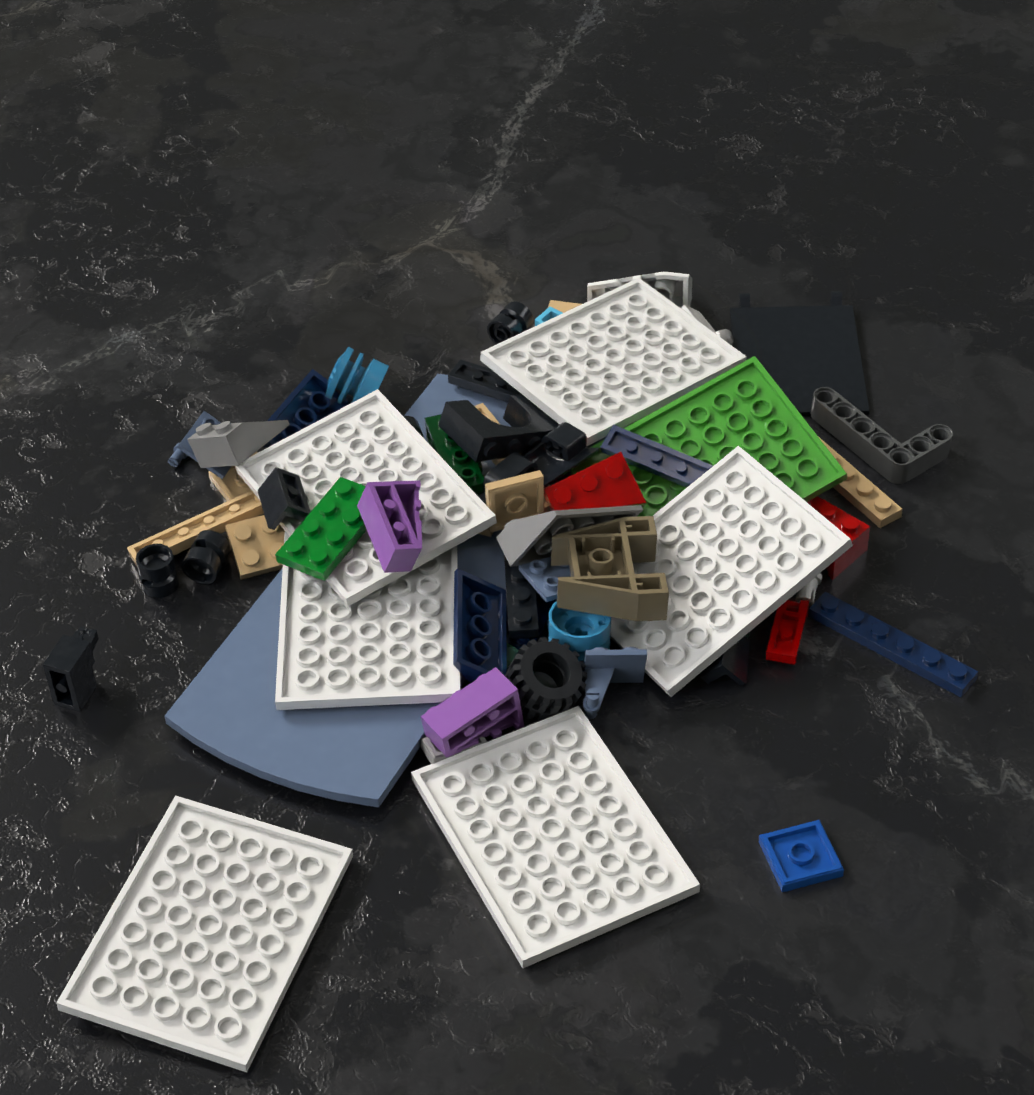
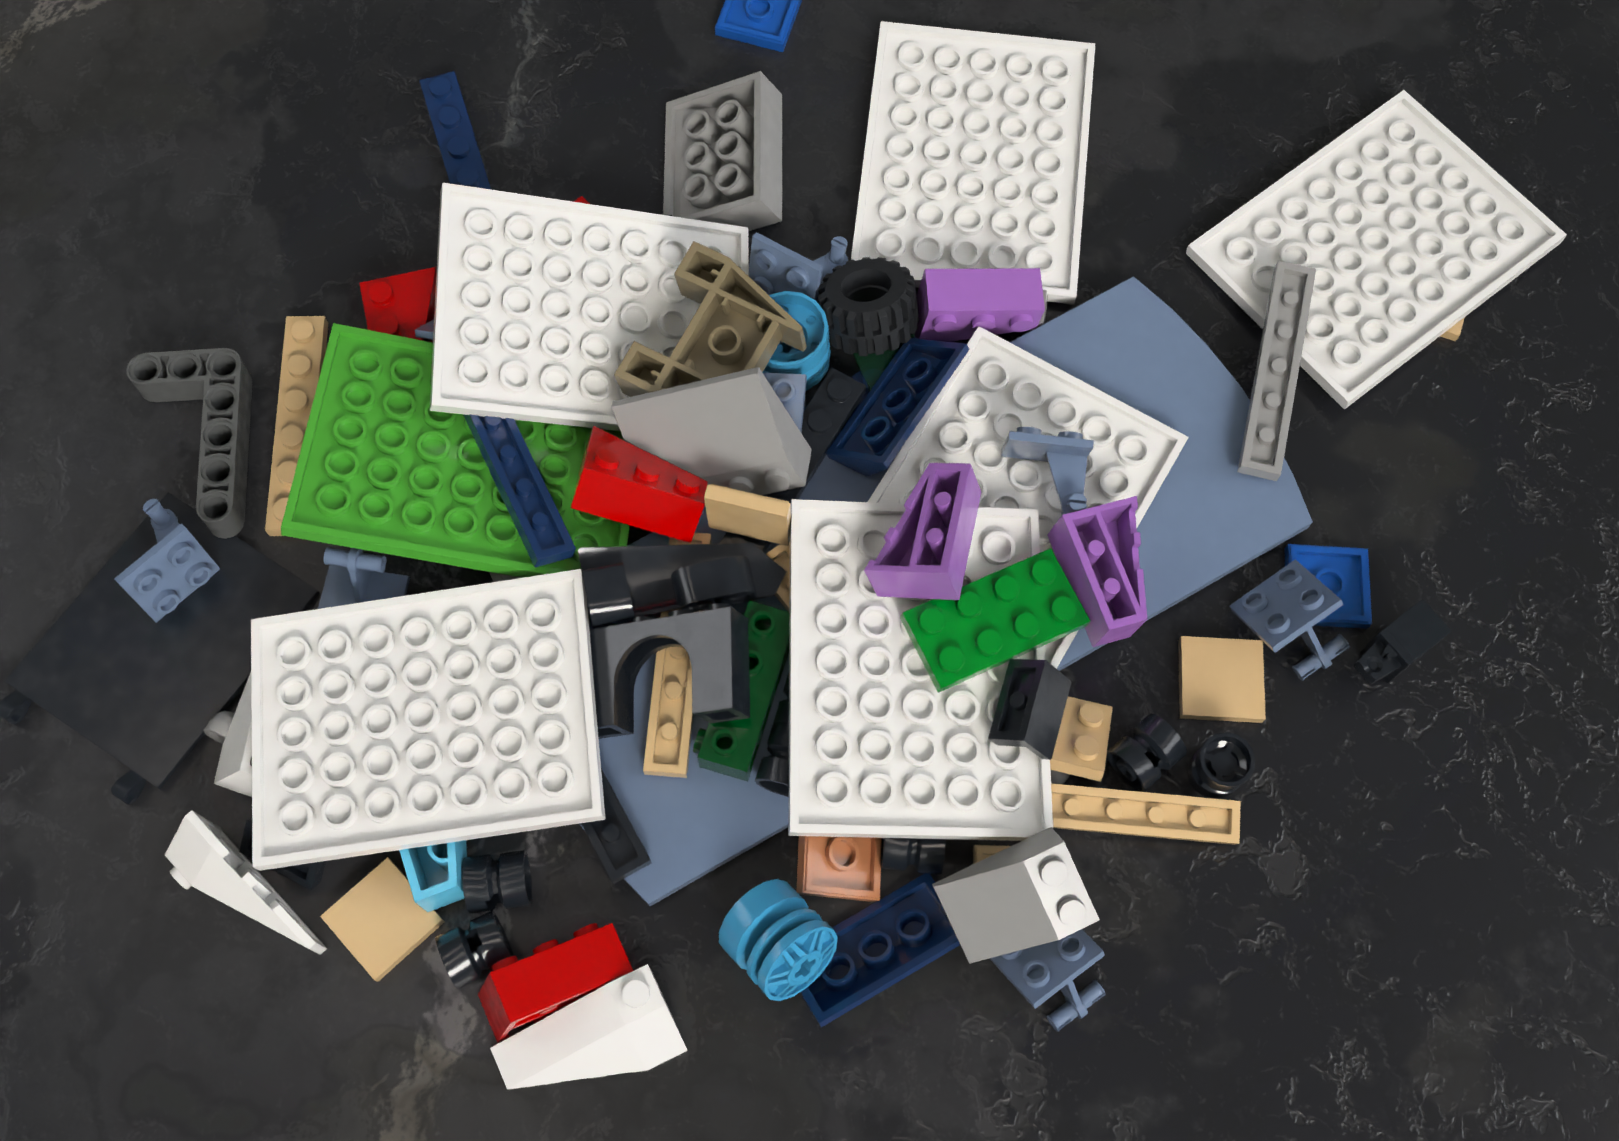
camera: 150 degrees left, 25 degrees up
none -> sand blue plate [114,499,220,623]
none -> red wedge [478,923,633,1043]
none -> white wedge [490,964,688,1090]
none -> light grey slope [663,71,782,231]
none -> sand blue plate [1001,427,1094,515]
none -> medium lavender wedge [1047,496,1147,647]
none -> tan tile [1178,636,1266,723]
none -> sand blue plate [1230,559,1350,681]
none -> light grey plate [1237,260,1316,481]
none -> blue tile [1284,544,1372,629]

